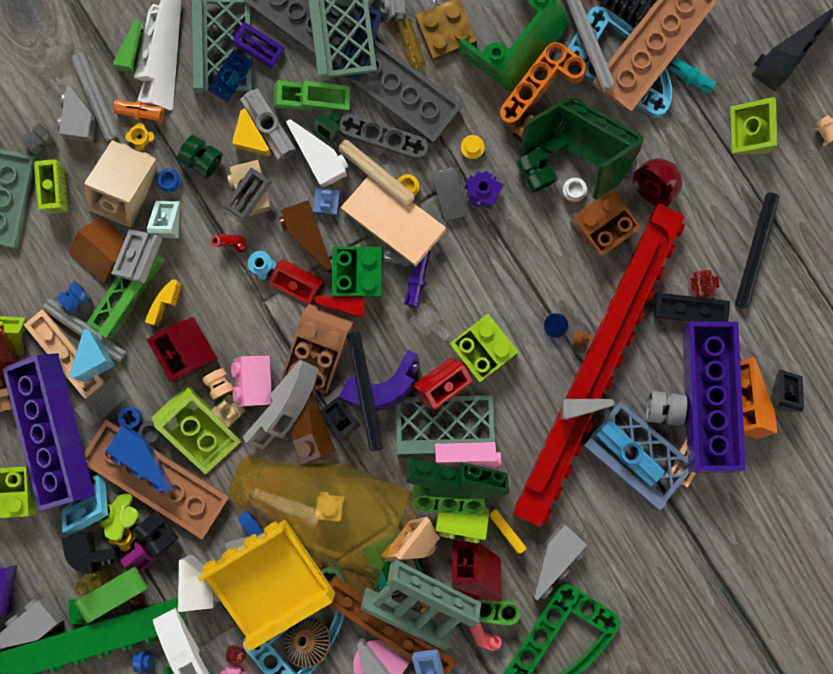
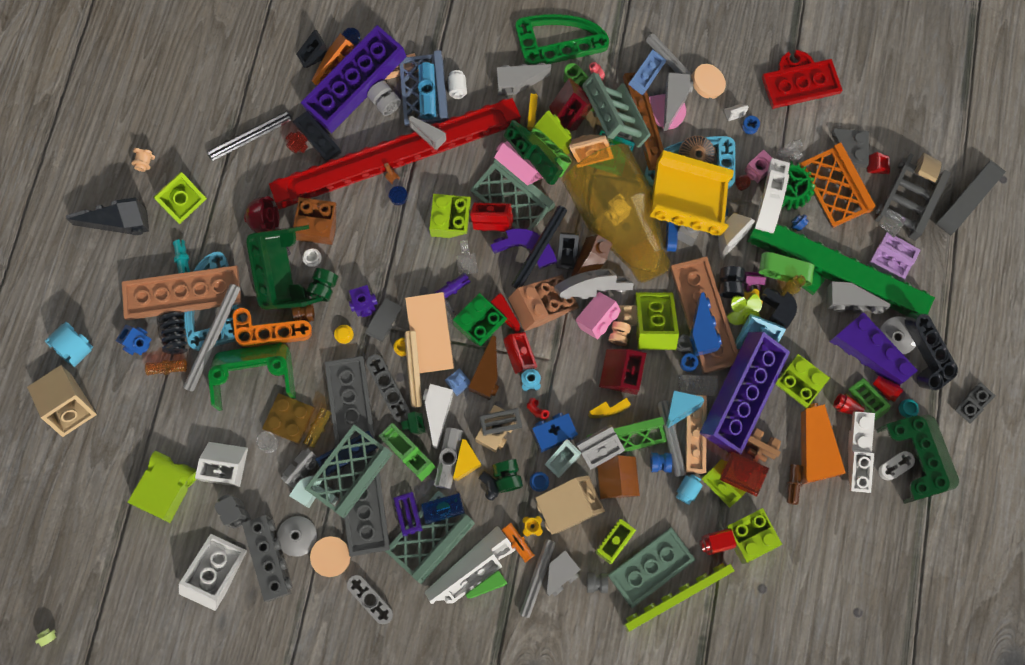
camera: 145 degrees left, 10 degrees down
none -> clear blue tile [342,28,361,46]
none -> white brick [448,70,467,99]
none -> black arm [478,471,499,501]
none -> blue brick [532,413,578,453]
none -> medium azure brick [676,474,703,505]

